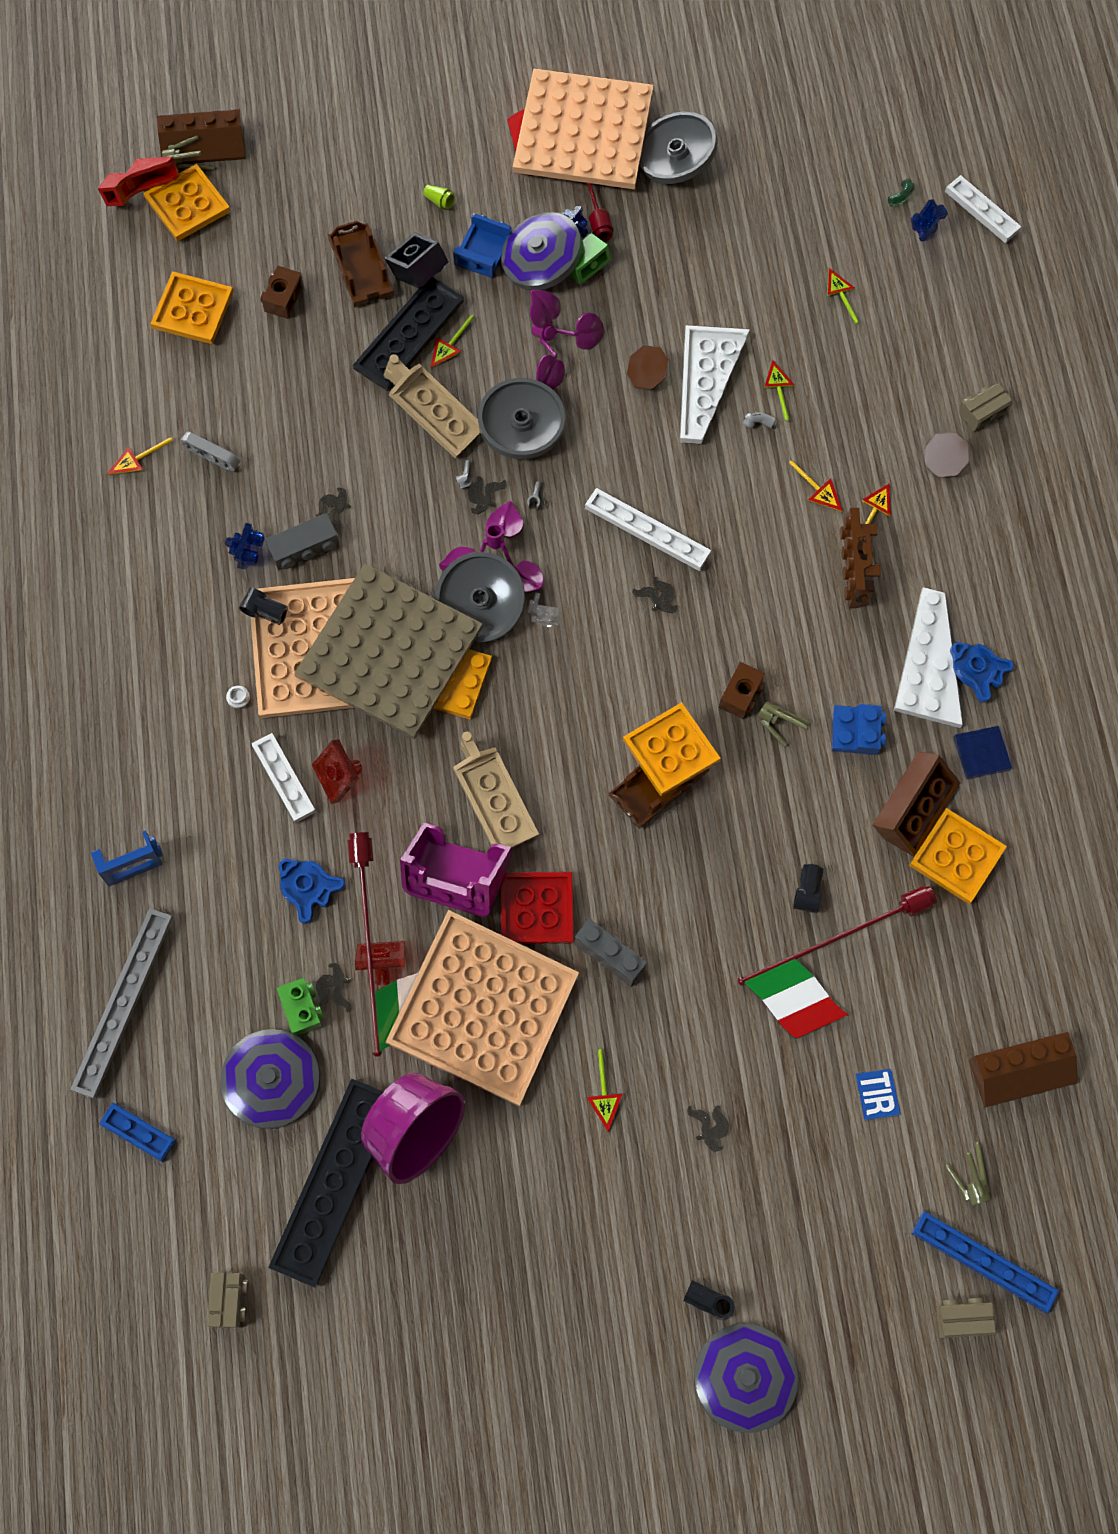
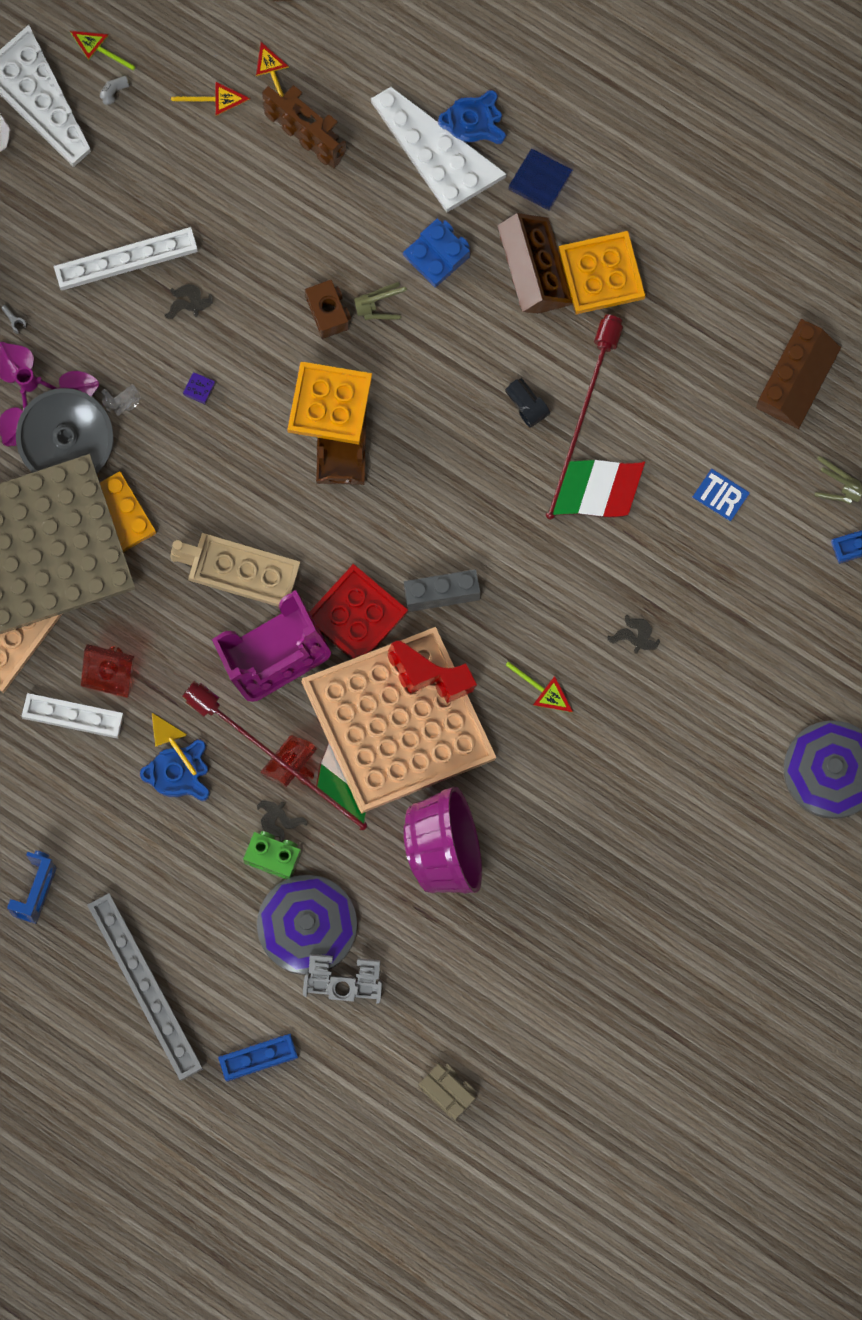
camera: 45 degrees left, 5 degrees up
black plate [268,1078,384,1288] -> none
black piece [683,1280,735,1320] -> none
none -> yellow piece [152,713,197,775]
none -> dark purple tile [183,372,215,405]
none -> light grey piece [303,954,382,1004]
none -> red arch [387,641,477,703]

